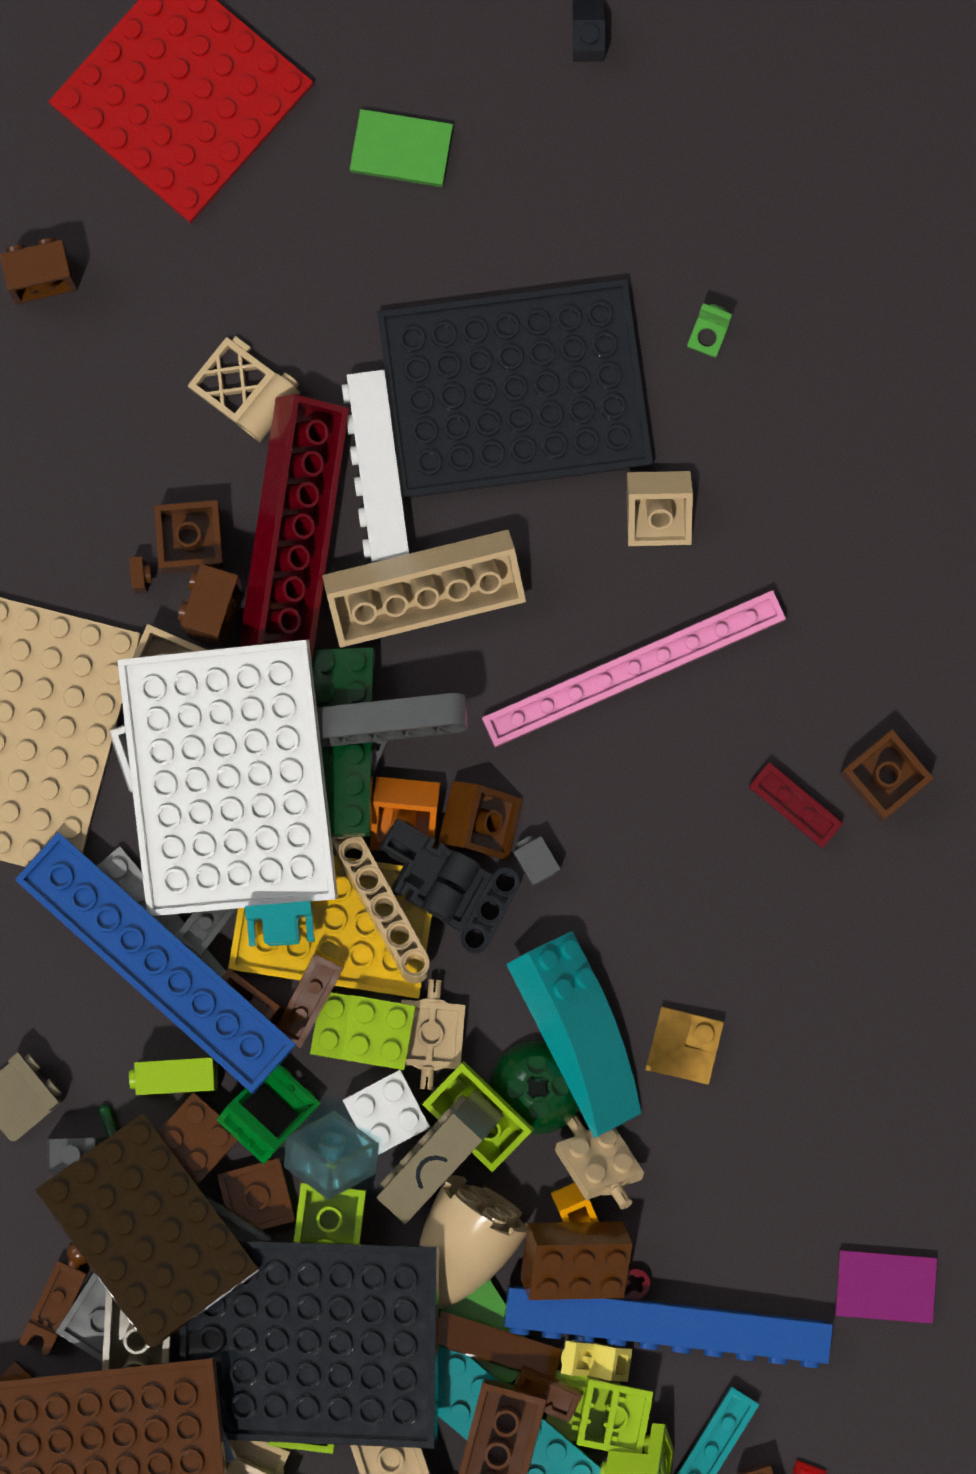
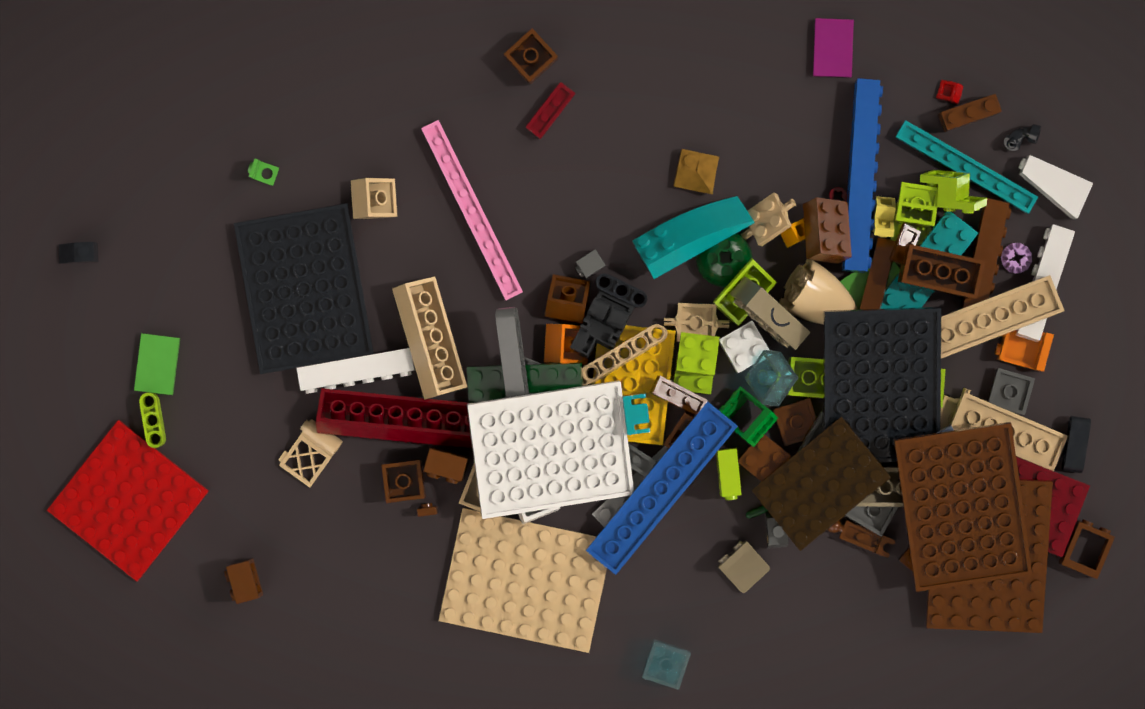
camera: 85 degrees left, 5 degrees up
none -> lime beam [139,393,166,448]

